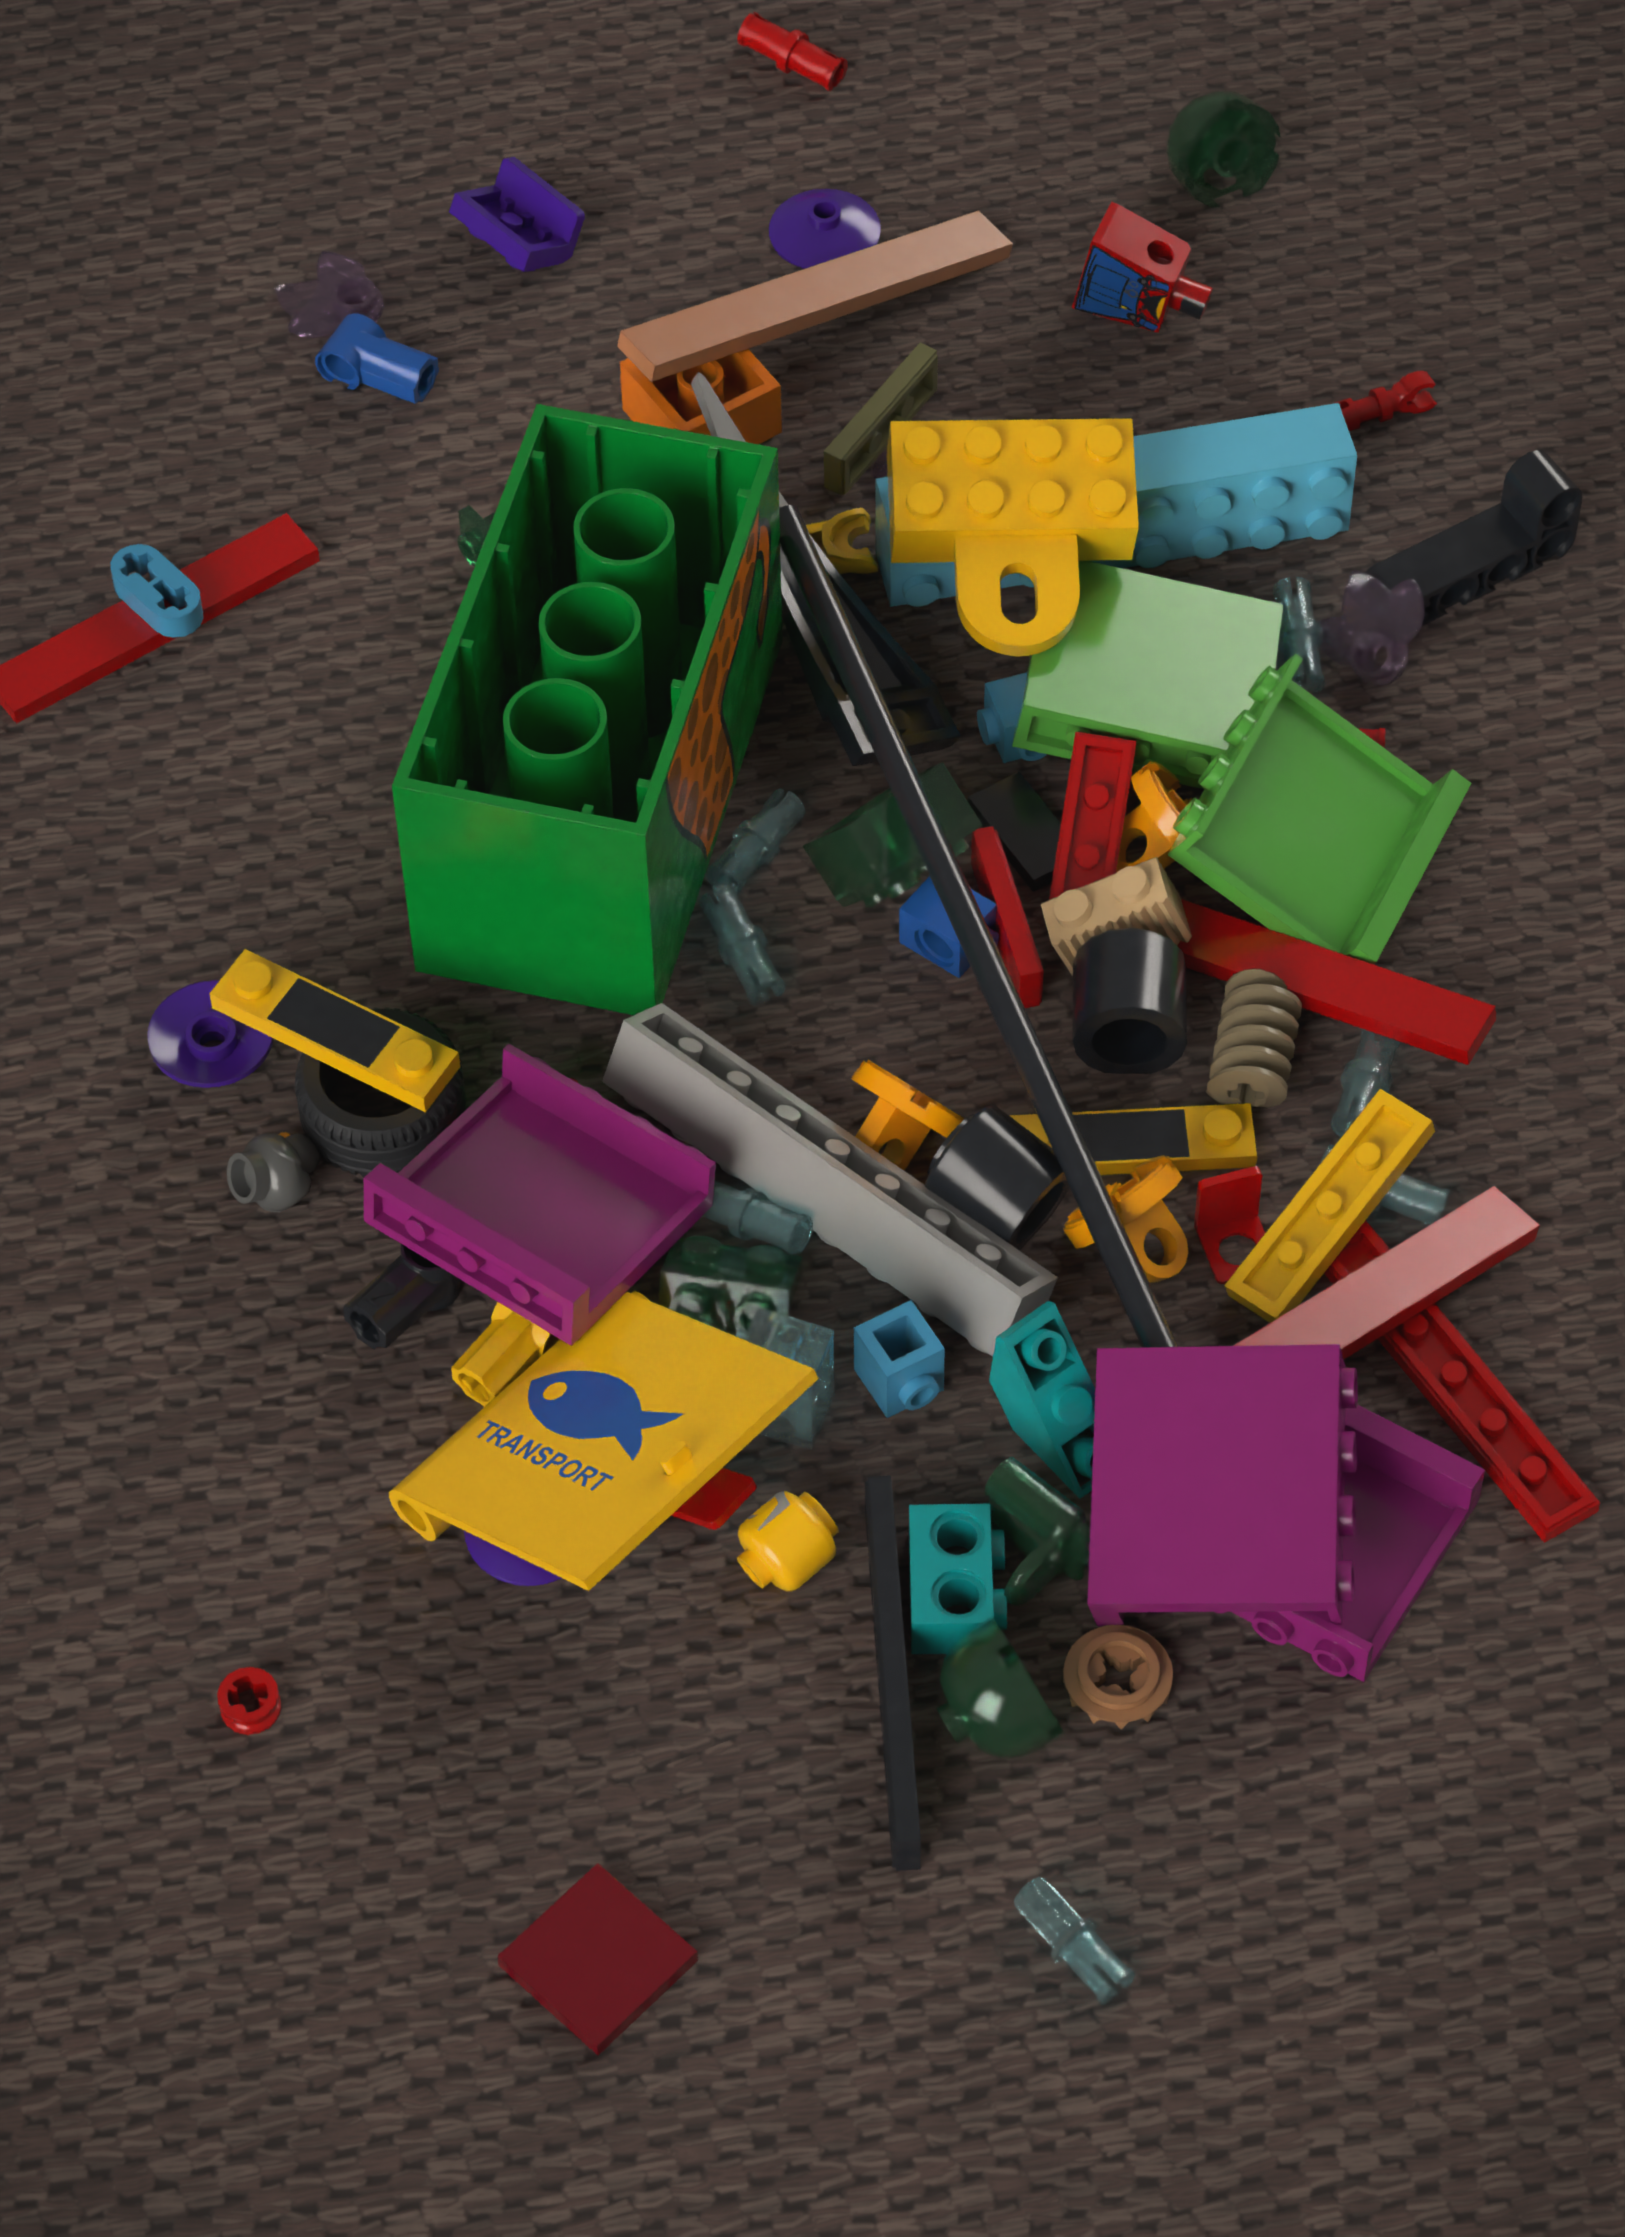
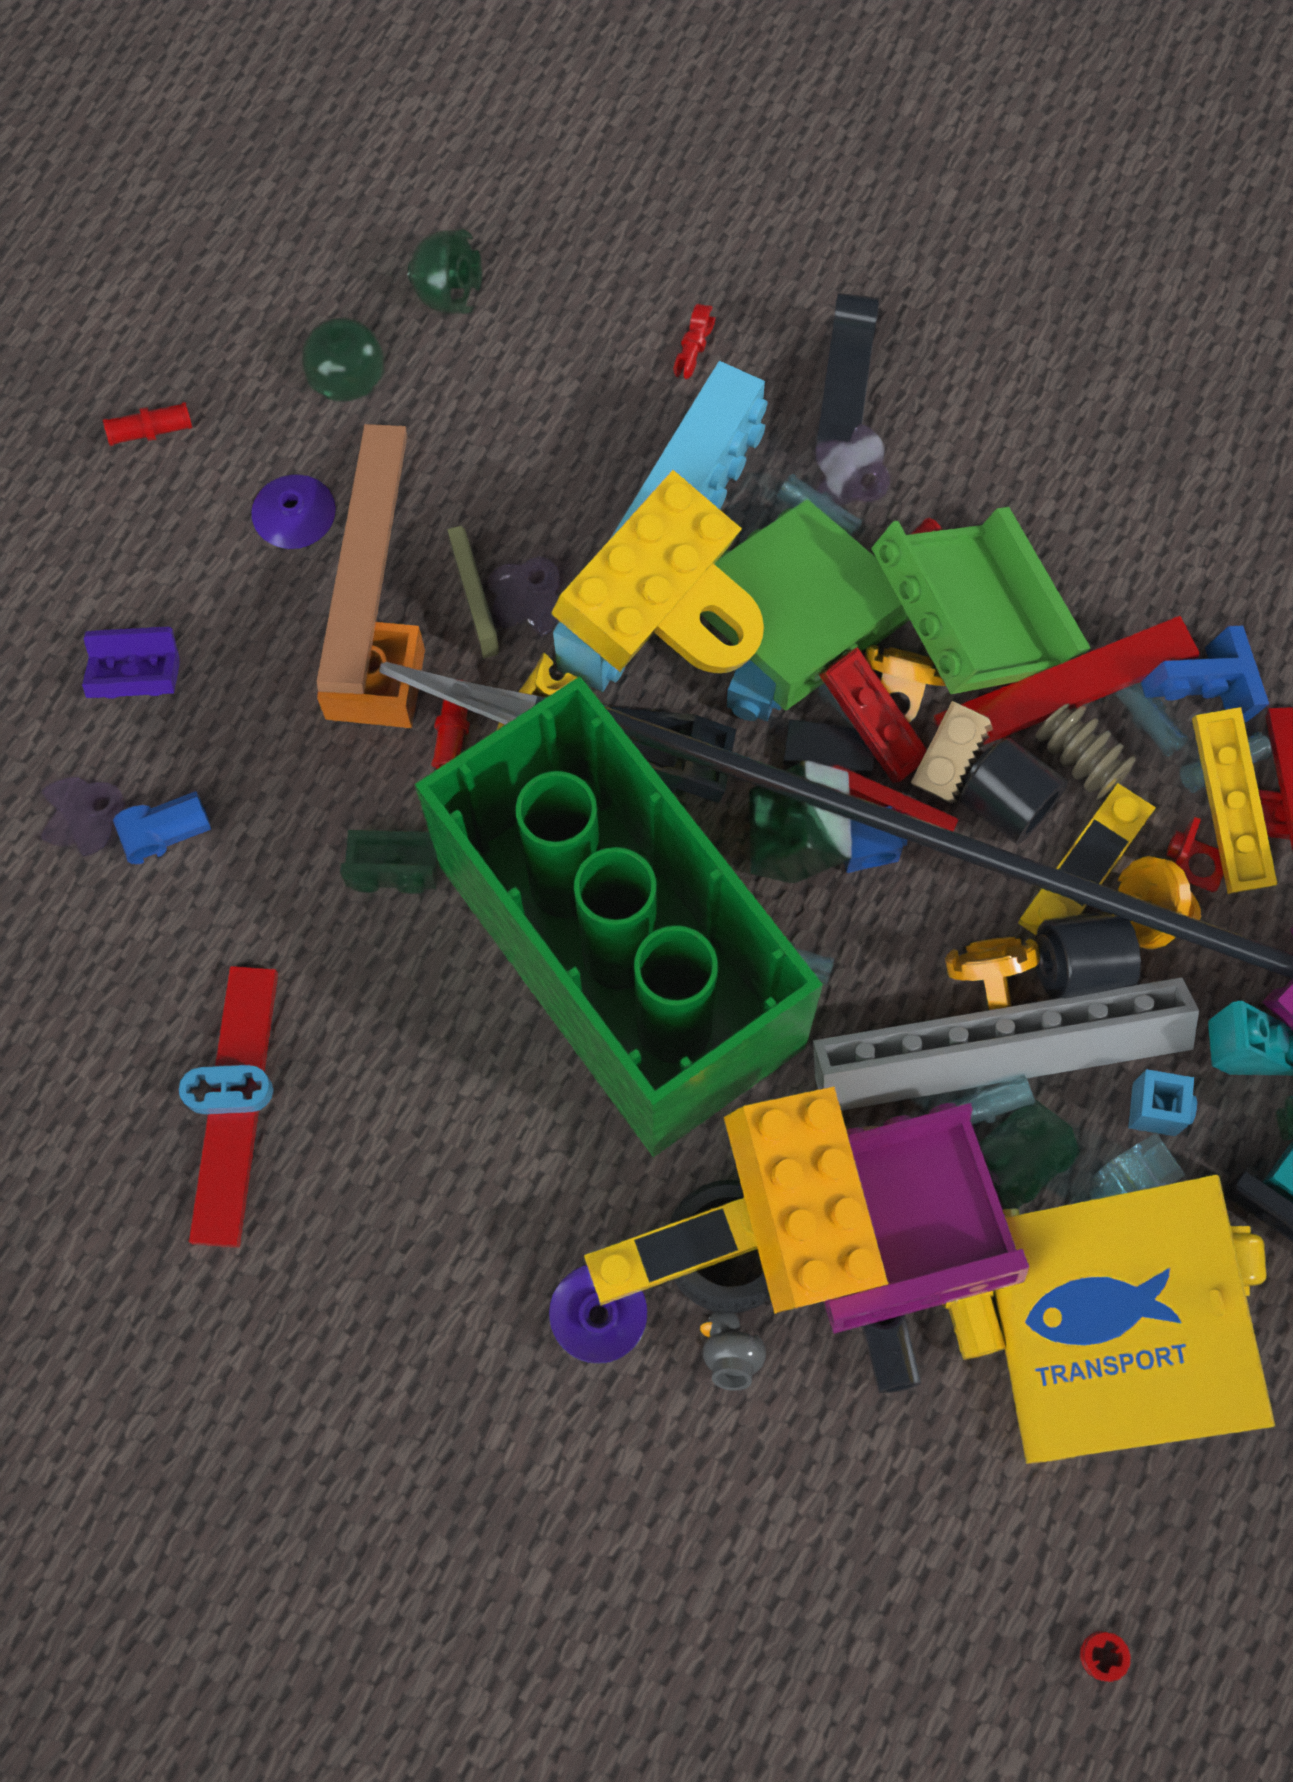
camera: 50 degrees left, 15 degrees up
torso [1072,202,1213,333] -> none
none -> clear green cylinder [302,317,385,401]
none -> light orange brick [724,1087,888,1314]
none -> blue bracket [1141,626,1269,723]

